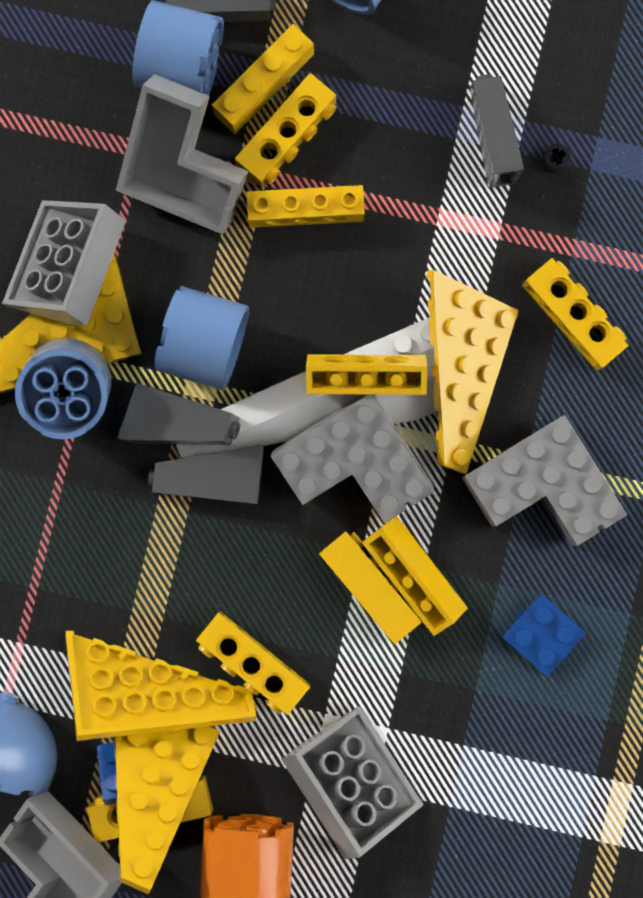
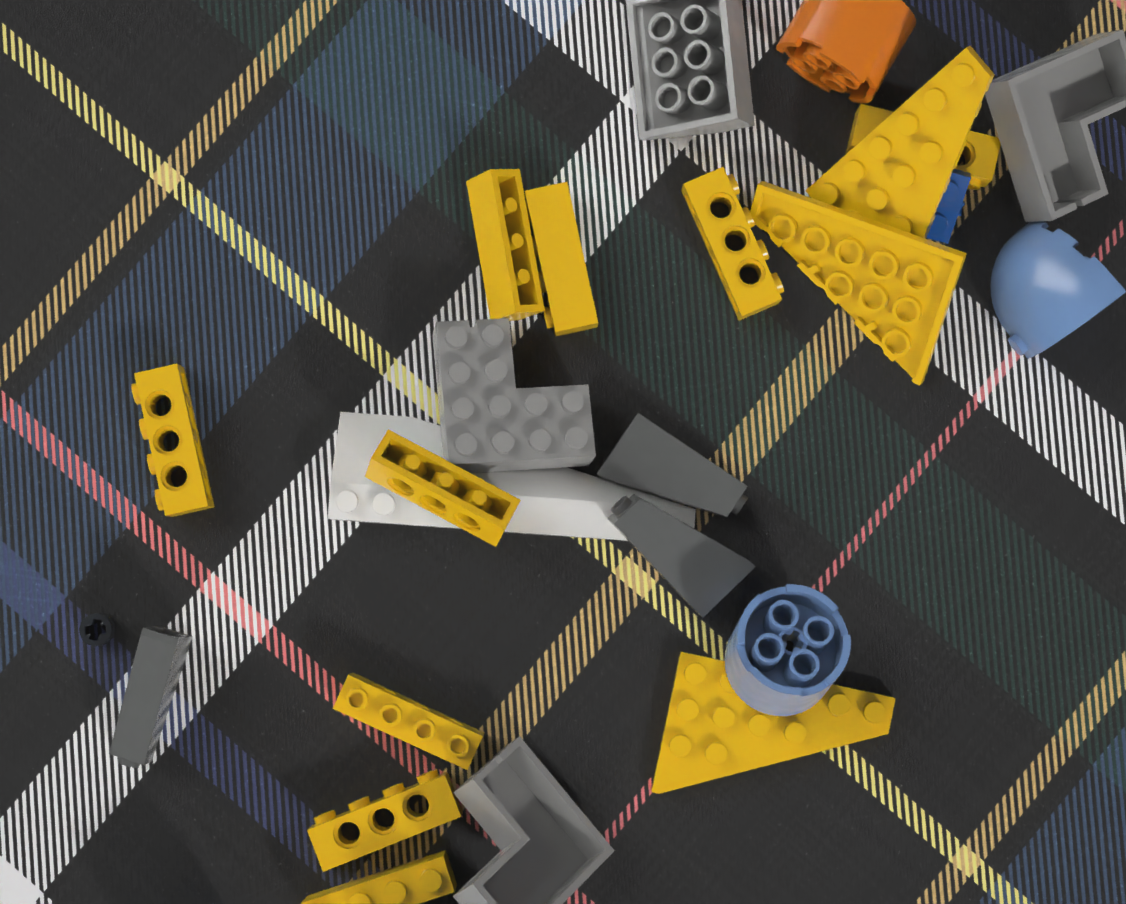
camera: 150 degrees left, 0 degrees up
light grey slope [2,200,126,326] -> none
medium blue brick [154,286,249,391] -> none
yellow wing [426,270,519,474] -> none
light grey piece [462,415,627,546] -> none
blue plate [502,593,586,677] -> none

